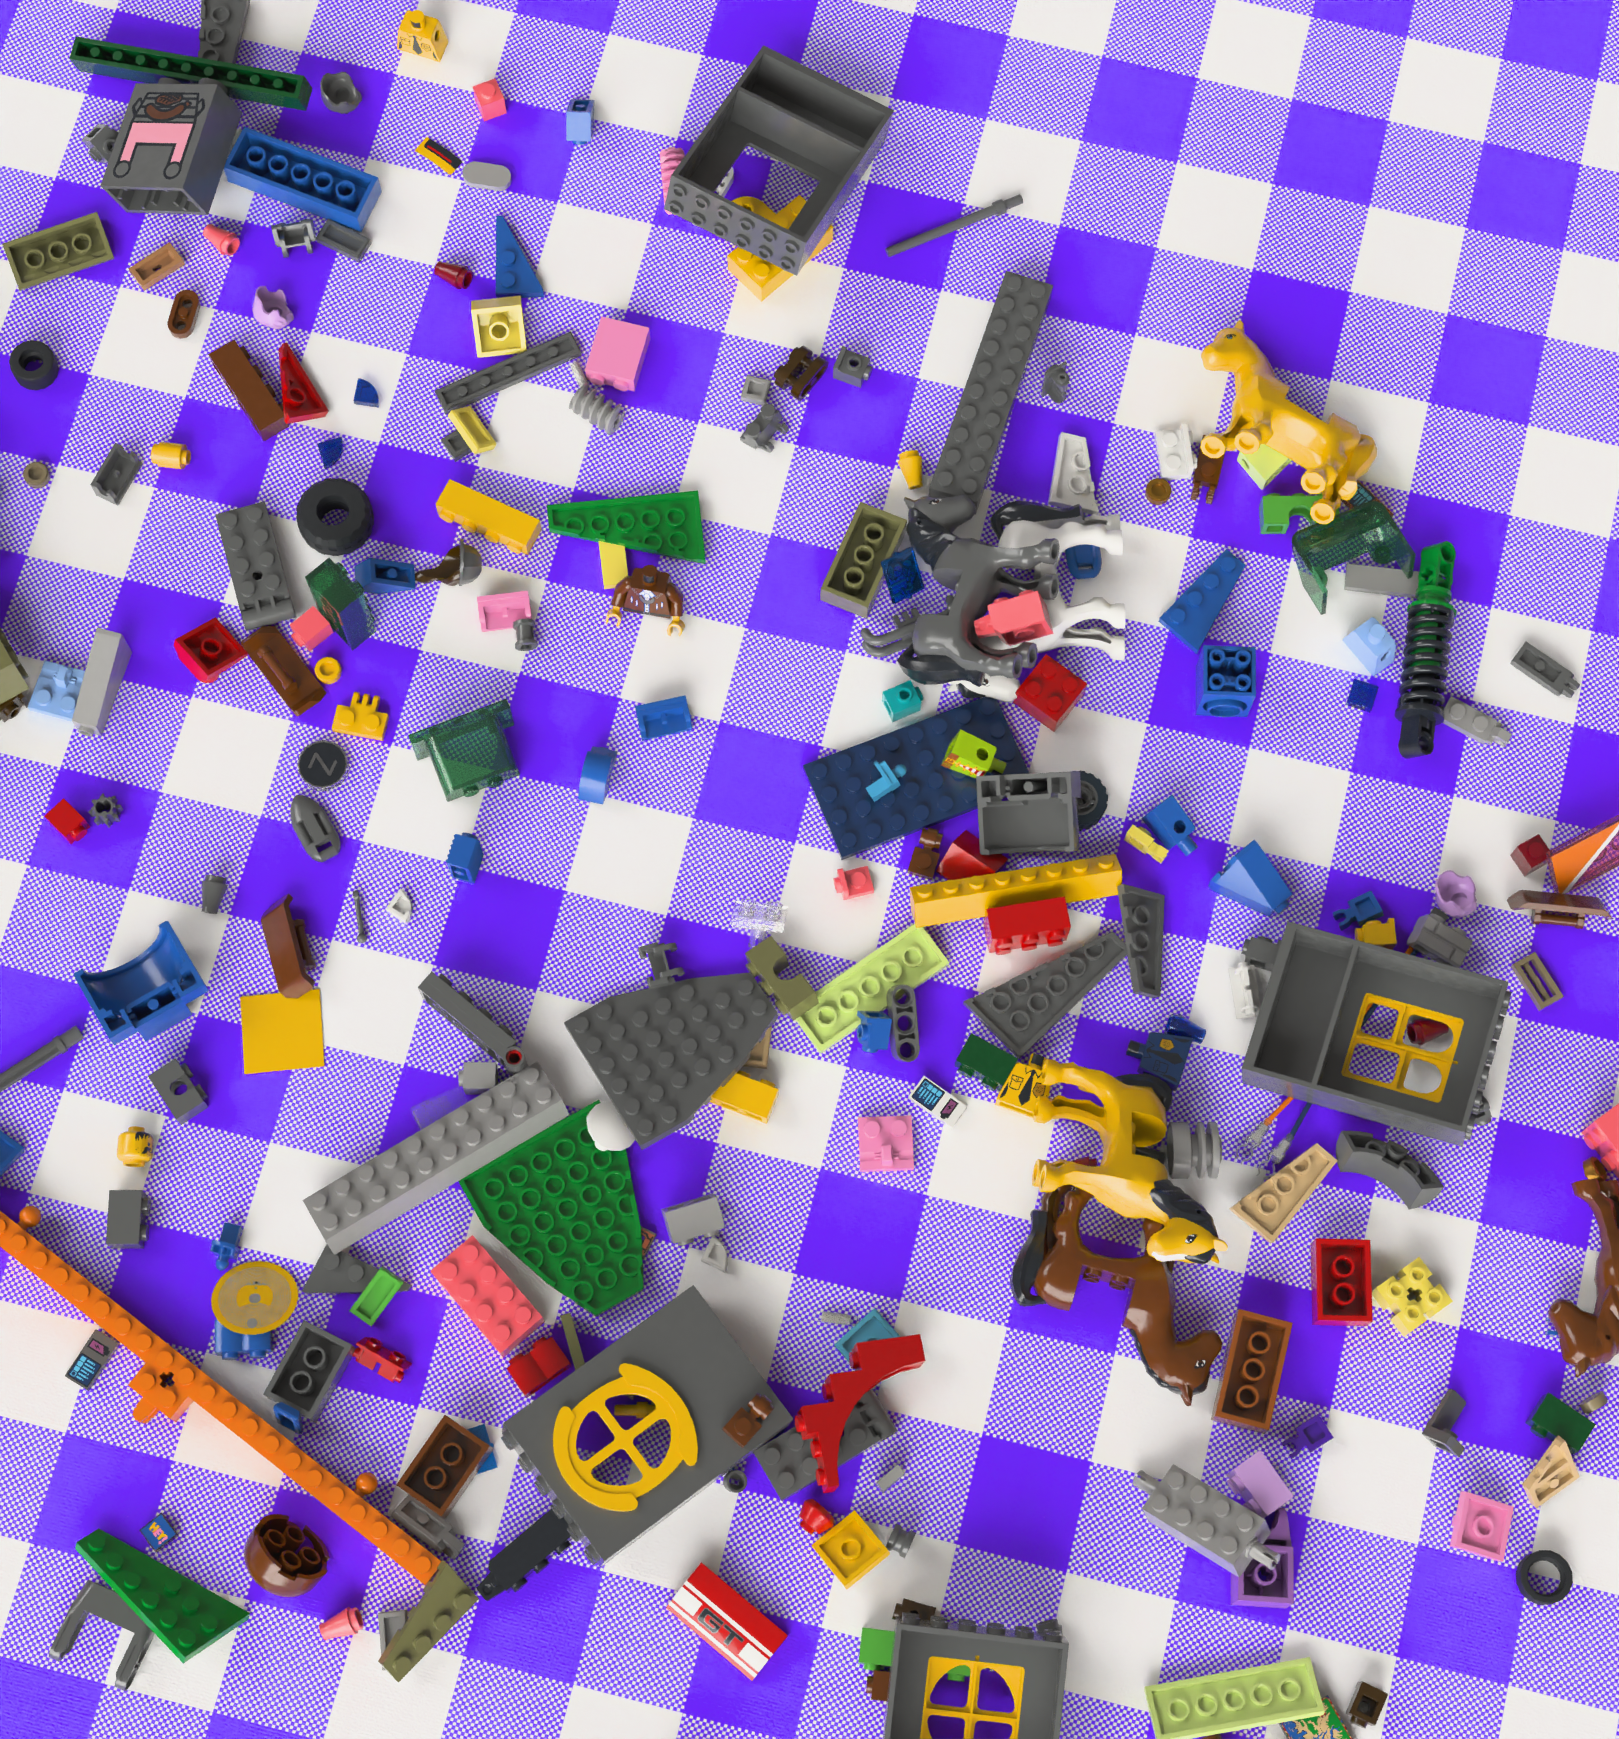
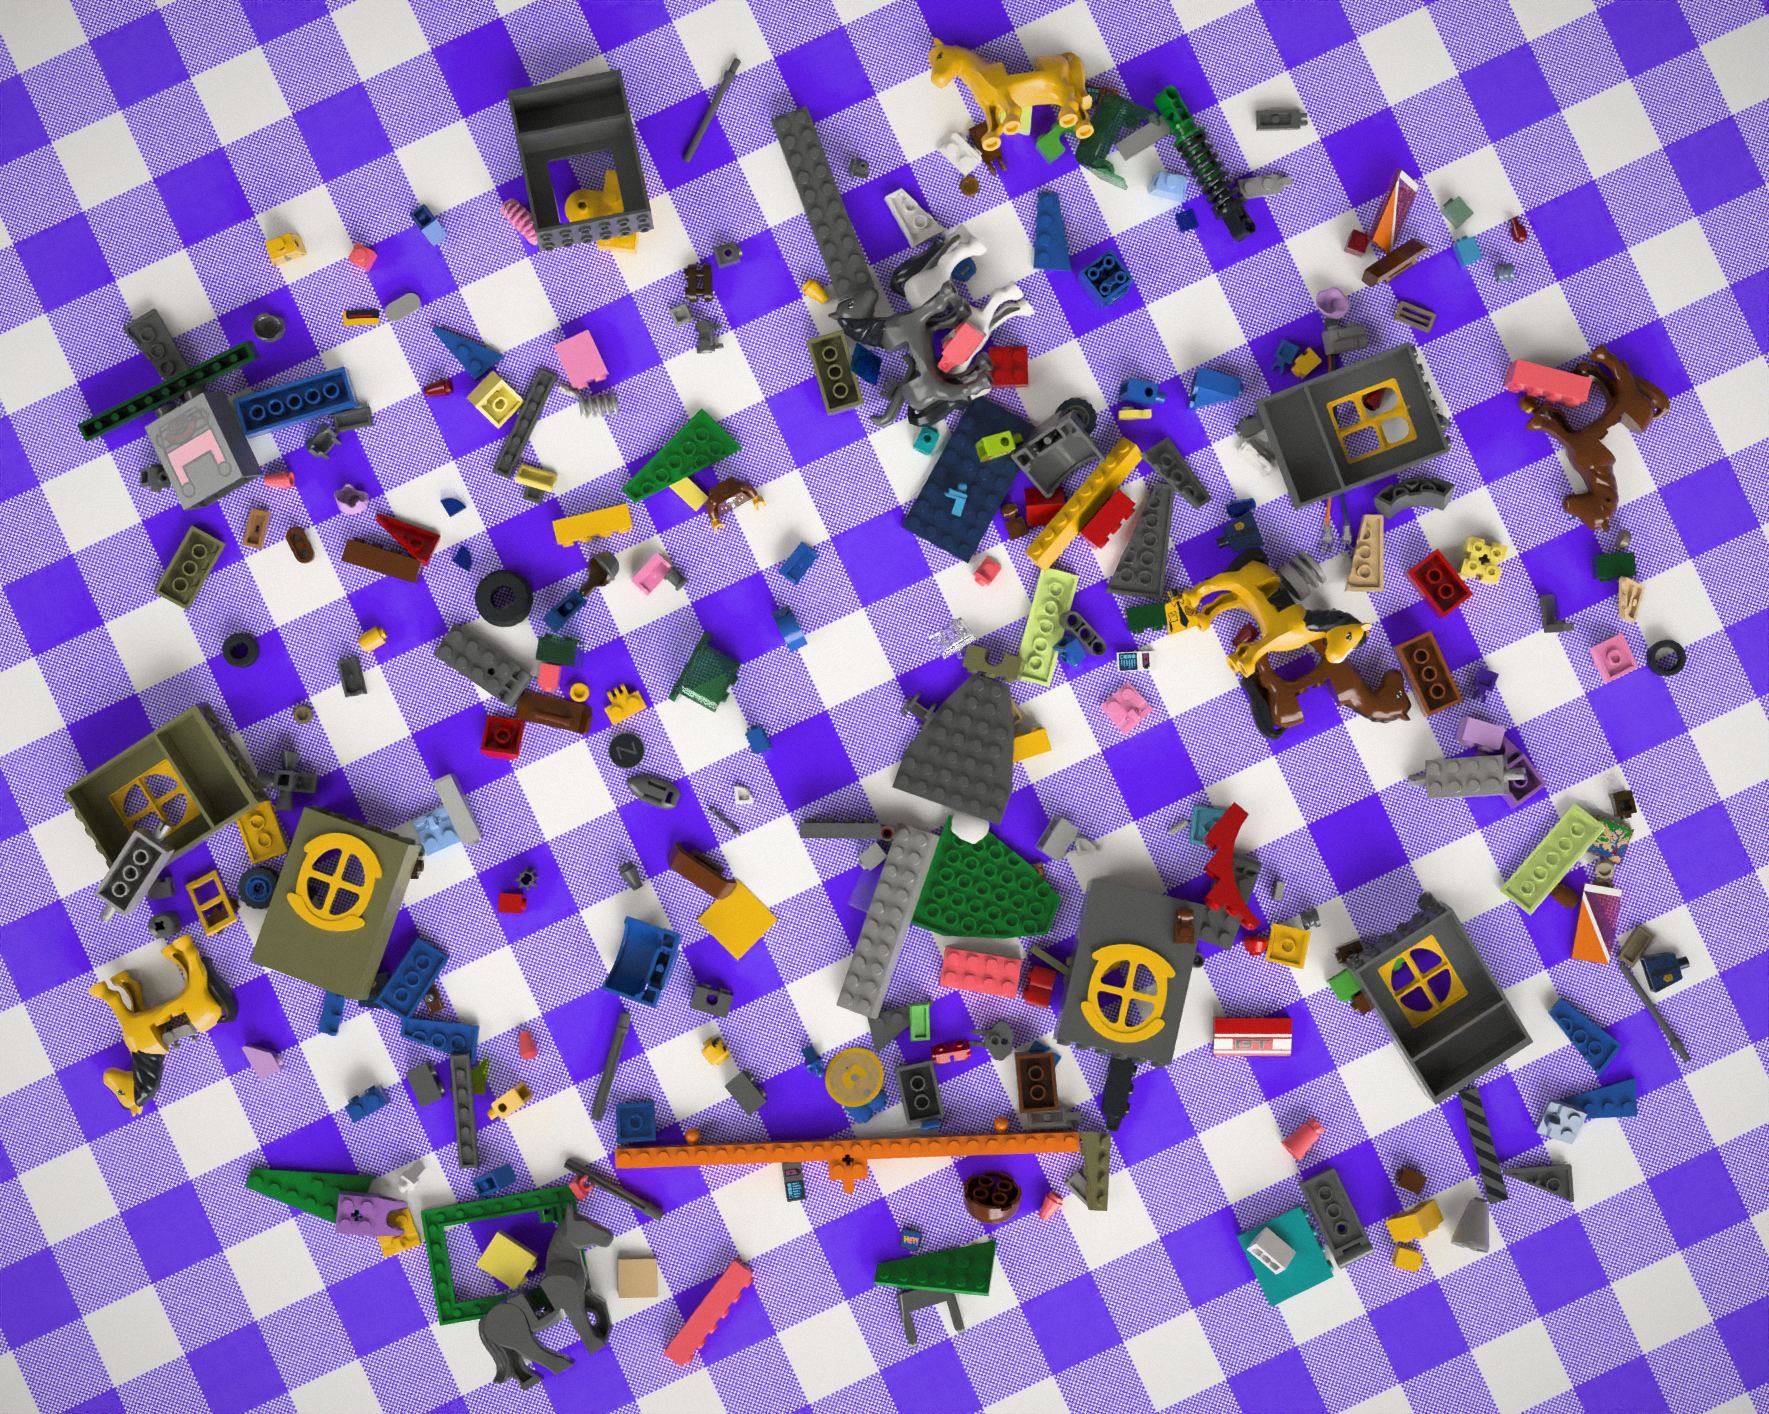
camera: 40 degrees left, 15 degrees up
none -> dark grey hinge [969,1020,1014,1061]

